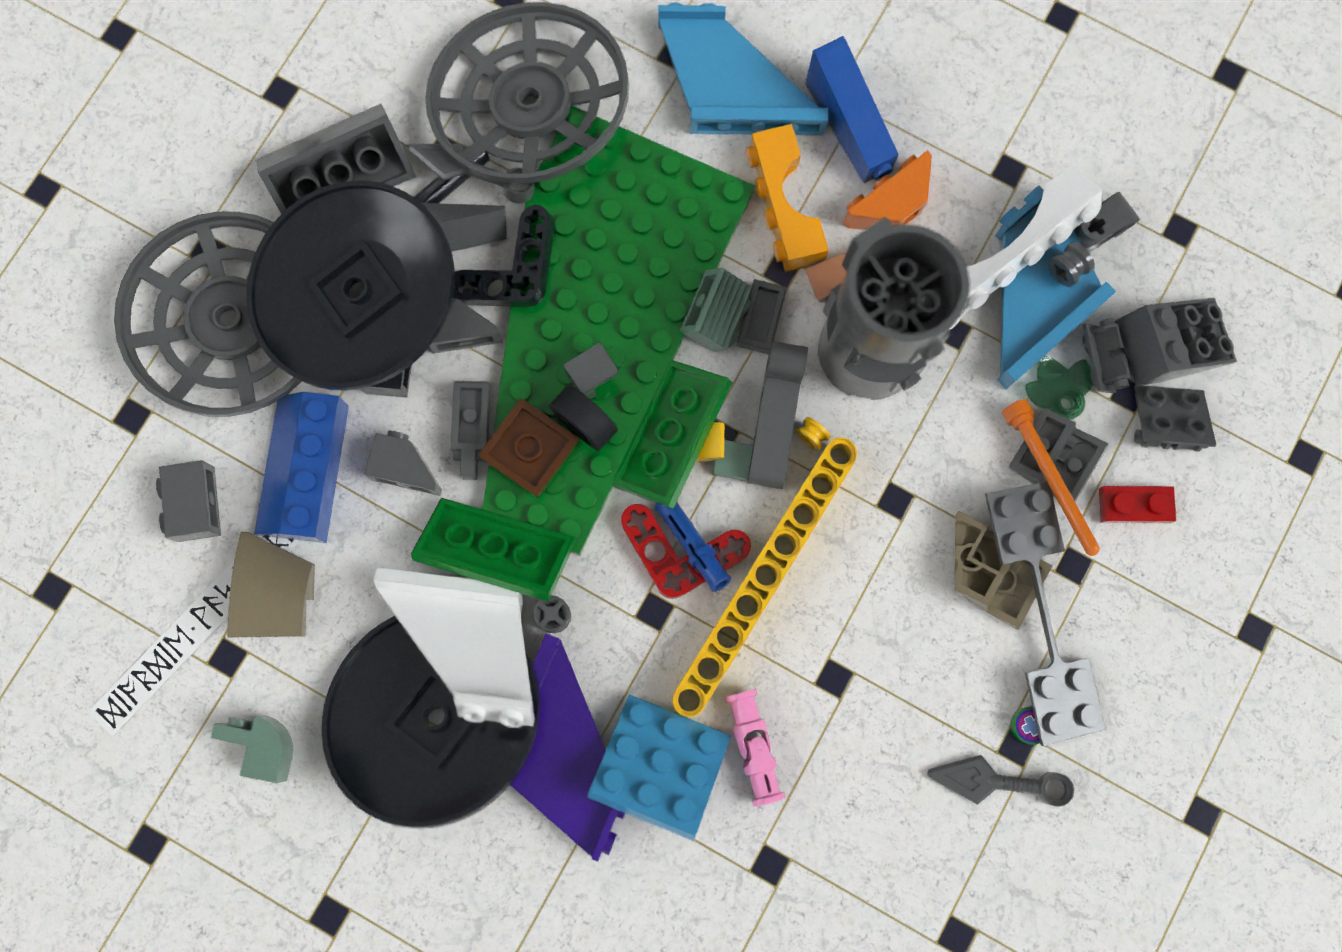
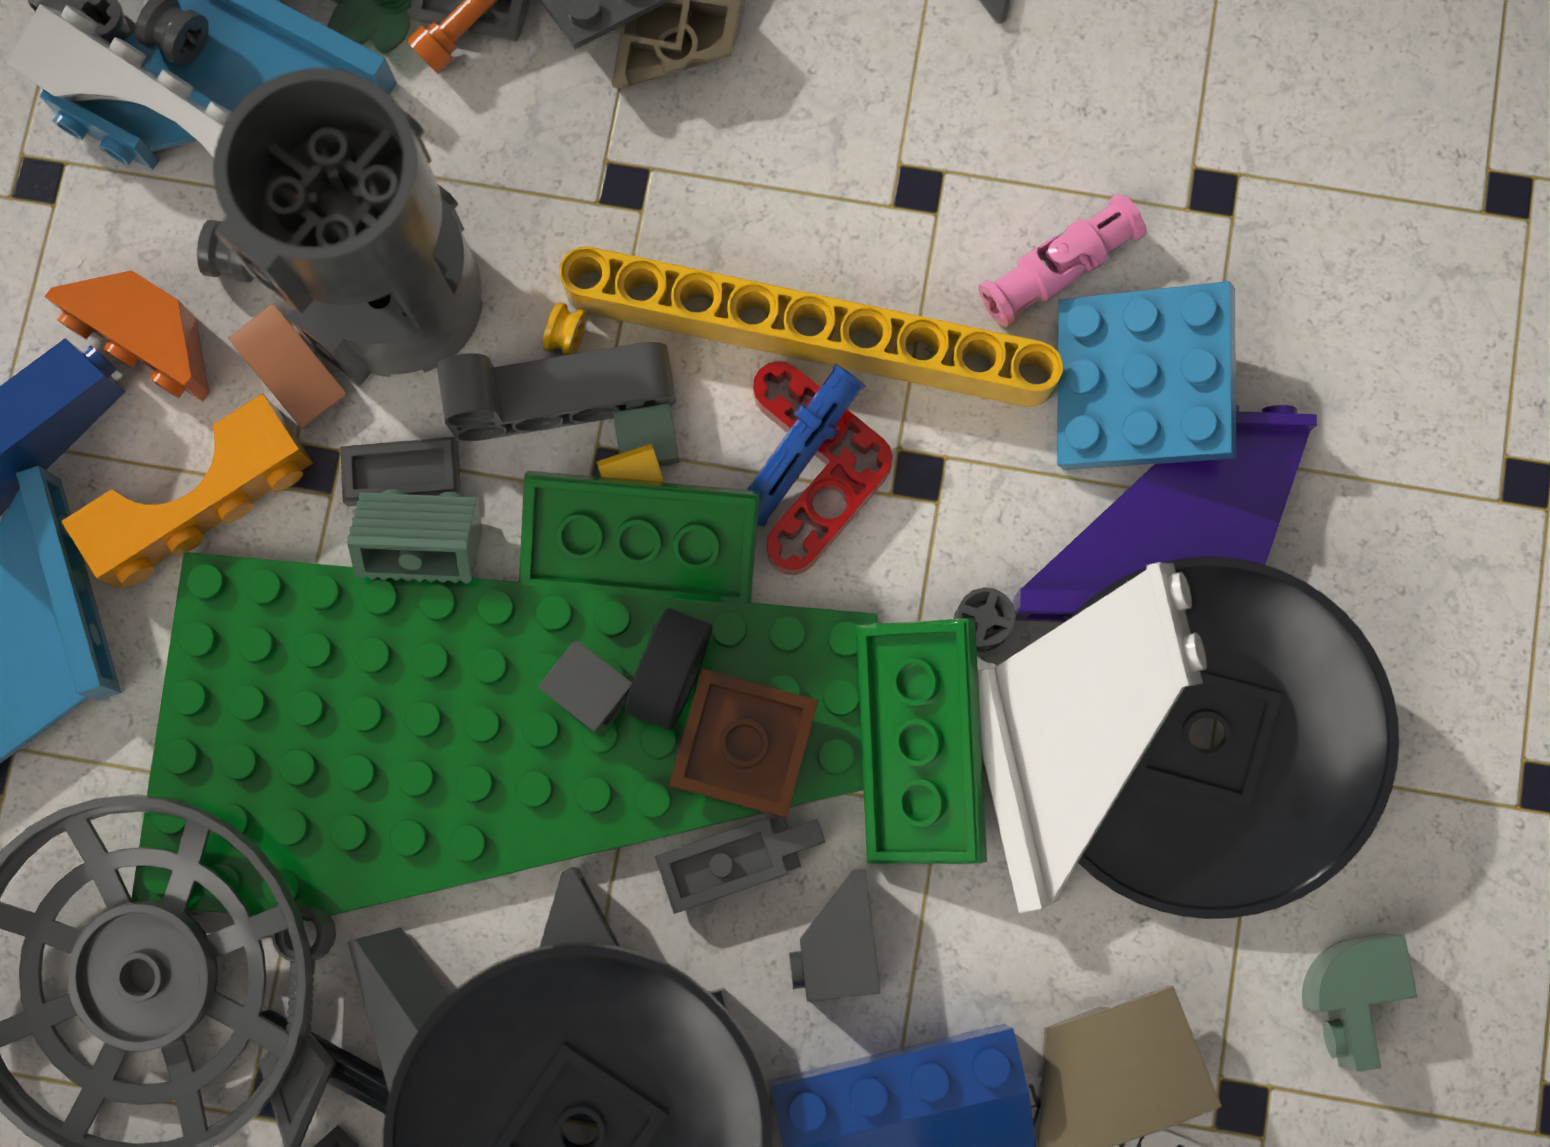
camera: 105 degrees left, 0 degrees up
black beam [453,205,555,307] -> none

